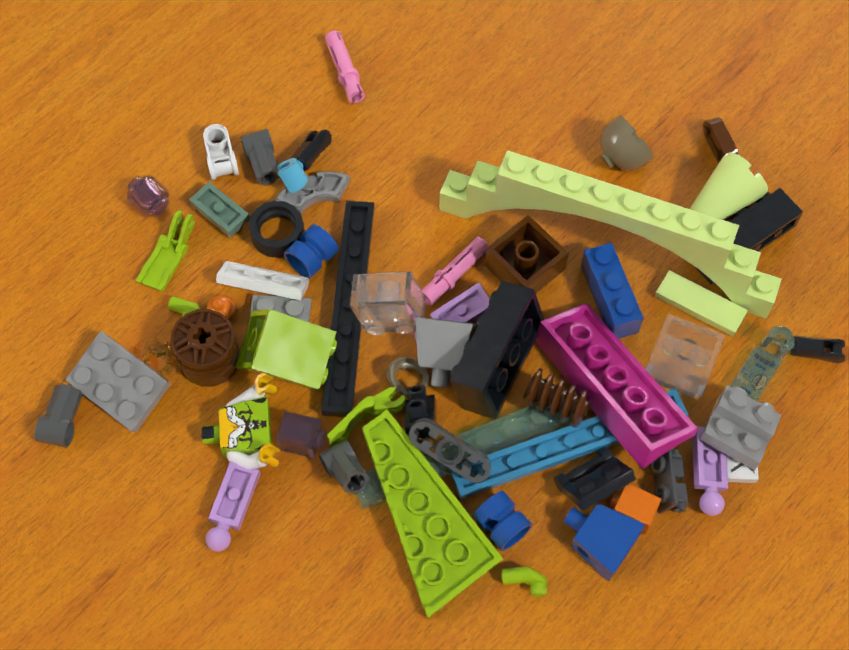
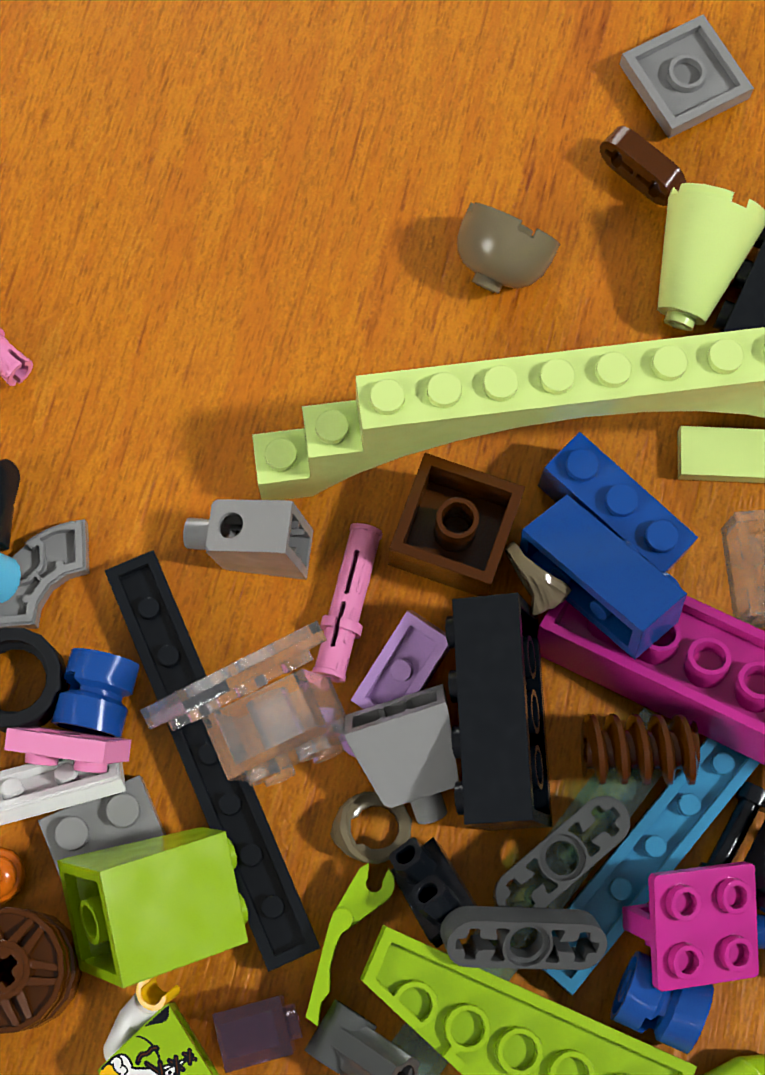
camera: 30 degrees left, 10 degrees up
none -> bright pink plate [4,726,131,773]
none -> clear plate [140,621,327,731]
none -> light grey torso [183,499,314,580]
none -> dark grey beam [493,796,630,908]
none -> dark tan piece [505,541,572,615]
none -> blue brick [520,494,687,660]
none -> light grey plate [619,14,754,139]
none -> dark pink bracket [622,861,759,992]

